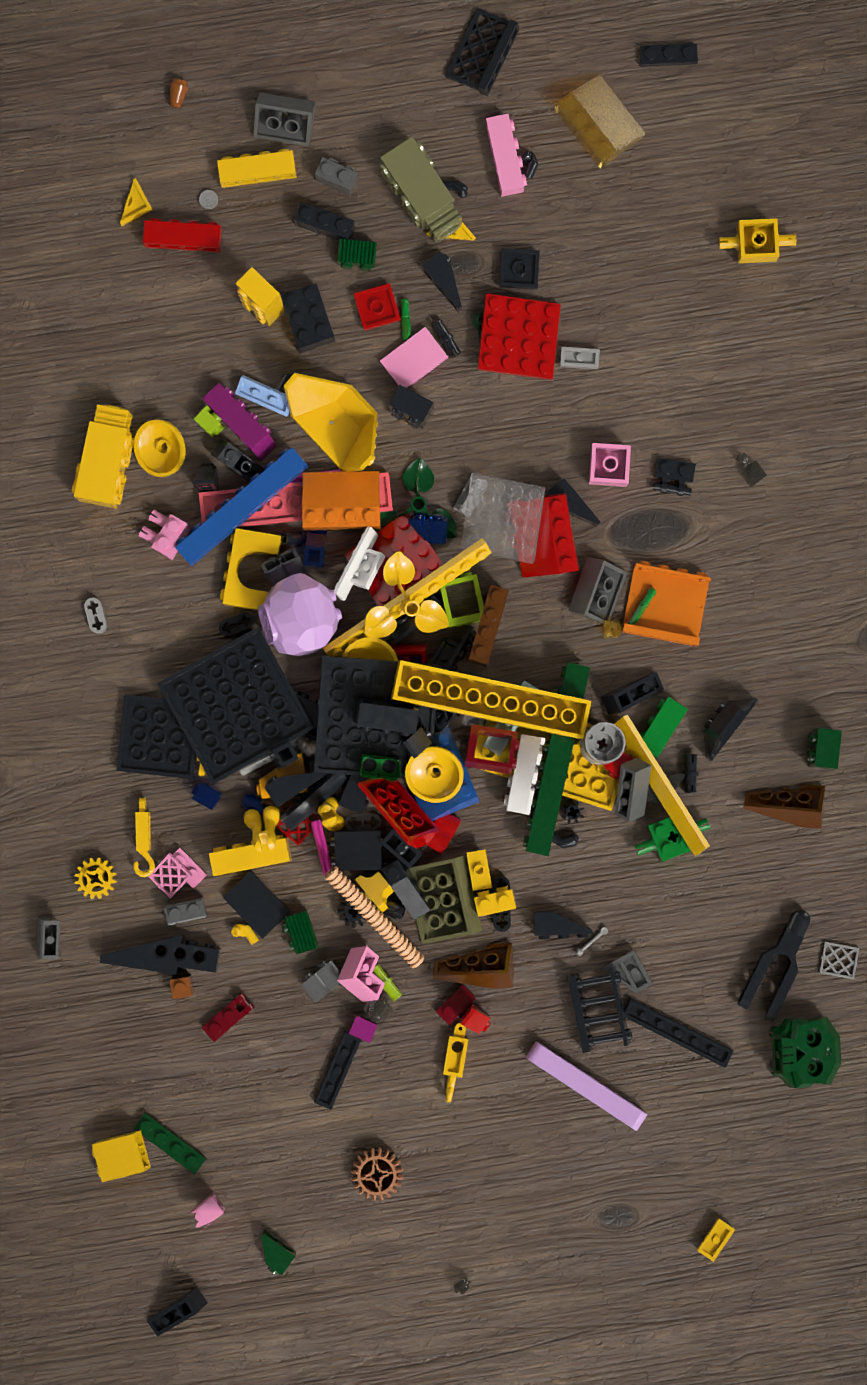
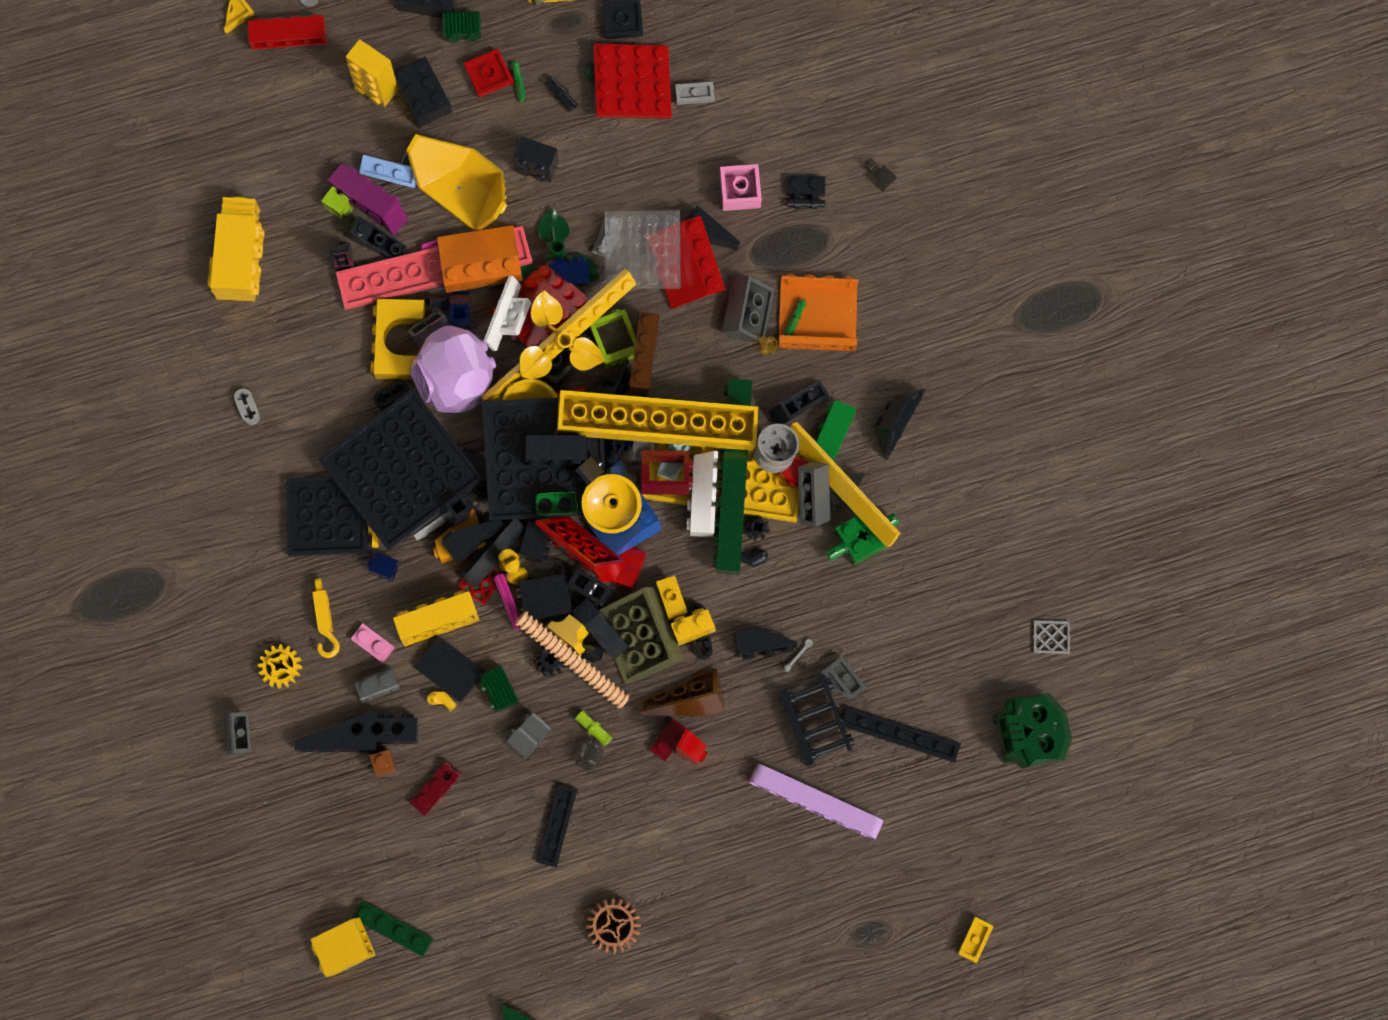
camera: 15 degrees left, 10 degrees down
yellow dish [134,419,186,477] -> none
bright pink brick [139,509,192,560] -> none
bright pink window [148,853,192,899] -> none
blue brick [175,448,308,567] -> none
bright pink piece [190,1193,225,1232] -> none
clear blue brick [240,794,269,817] -> none
yellow piece [244,806,280,852] -> none
bright pink brick [337,946,385,1002] -> none
magenta panel [349,1016,378,1043] -> none
bright pink tile [380,327,448,388] -> none
black slope [422,251,462,313] -> none
yellow piece [443,1023,469,1103] -> none
black pin [683,754,699,793] -> none
black piece [737,910,811,1022] -> none
reddish brown wedge [744,784,825,829] -> none
dark green brick [806,728,842,770] -> none

